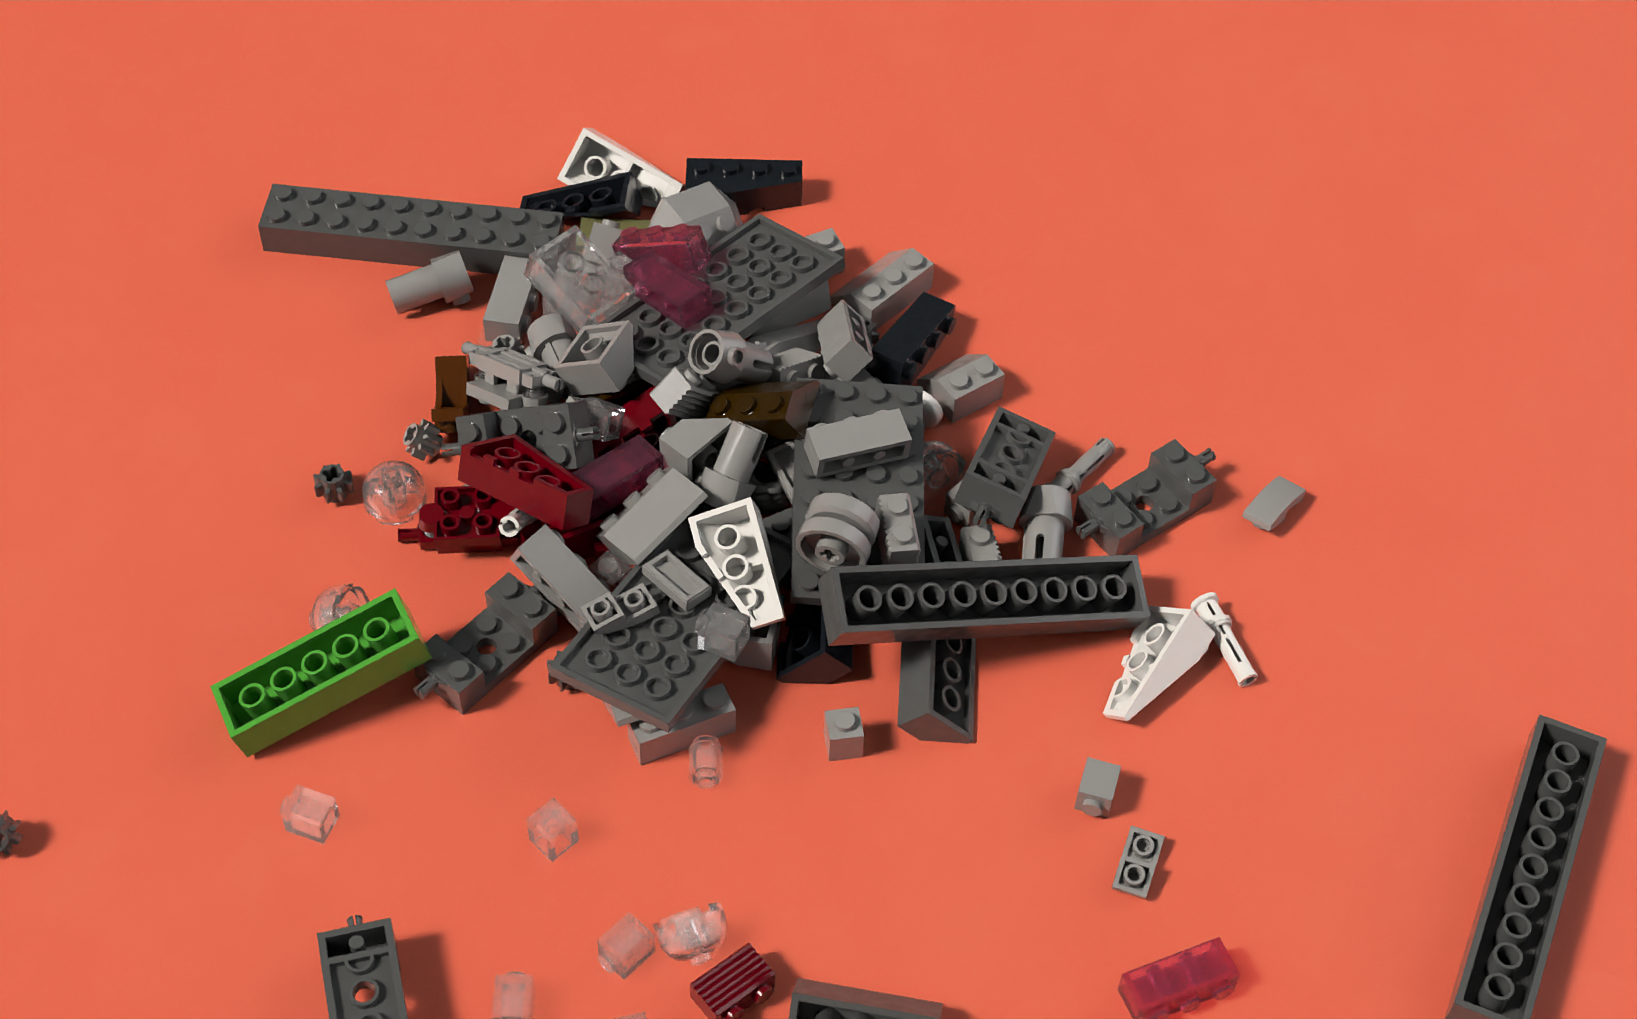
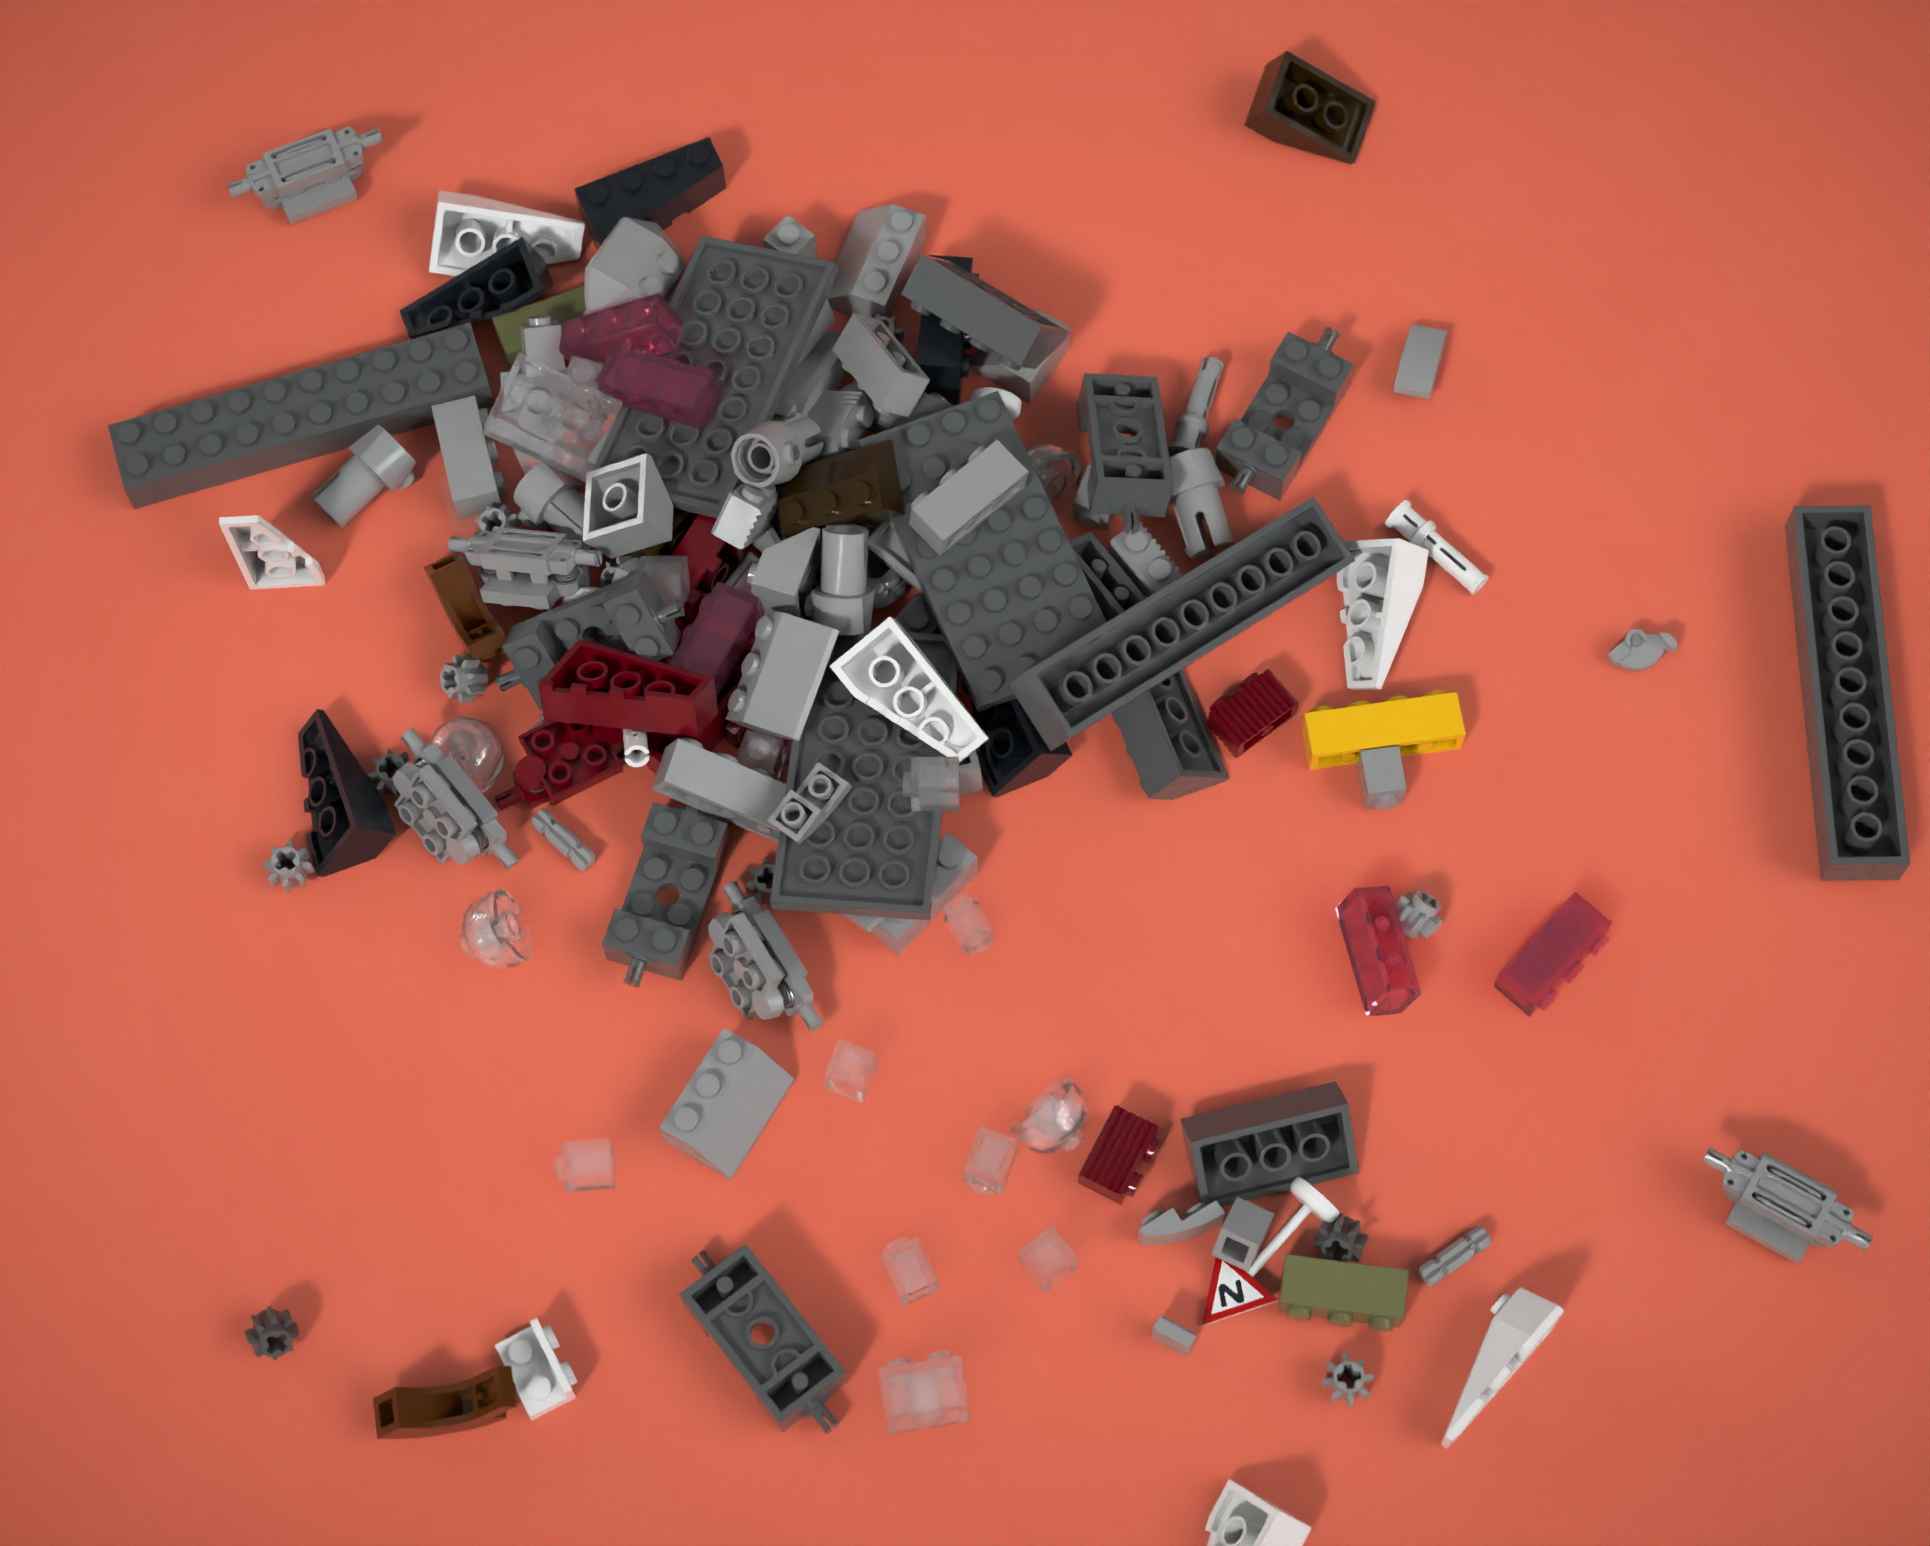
camera: 20 degrees left, 15 degrees up
bright green brick [210,588,432,757] -> none
light grey tile [642,549,712,612] -> none
light grey wheel [796,493,880,572] -> none
light grey brick [823,707,864,761] -> none
light grey brick [875,493,921,565] -> none
light grey slope [1111,825,1165,900] -> none
none -> white wedge [219,515,325,590]
none -> light grey piece [227,127,383,224]
none -> light grey gear [263,841,315,893]
none -> black wedge [298,709,396,877]
none -> reddish brown arch [373,1365,516,1439]
none -> light grey piece [392,728,520,870]
none -> white bracket [495,1317,578,1421]
none -> light grey axle [531,809,596,871]
none -> light grey slope [659,1028,795,1180]
none -> light grey piece [708,881,824,1032]
none -> dark grey slope [901,254,1070,371]
none -> dark red brick [1208,669,1299,758]
none -> dark brown slope [1244,50,1376,165]
none -> yellow brick [1301,690,1466,770]
none -> clear pink brick [1335,886,1422,1016]
none -> light grey gear [1392,890,1443,939]
none -> light grey piece [1607,629,1678,671]

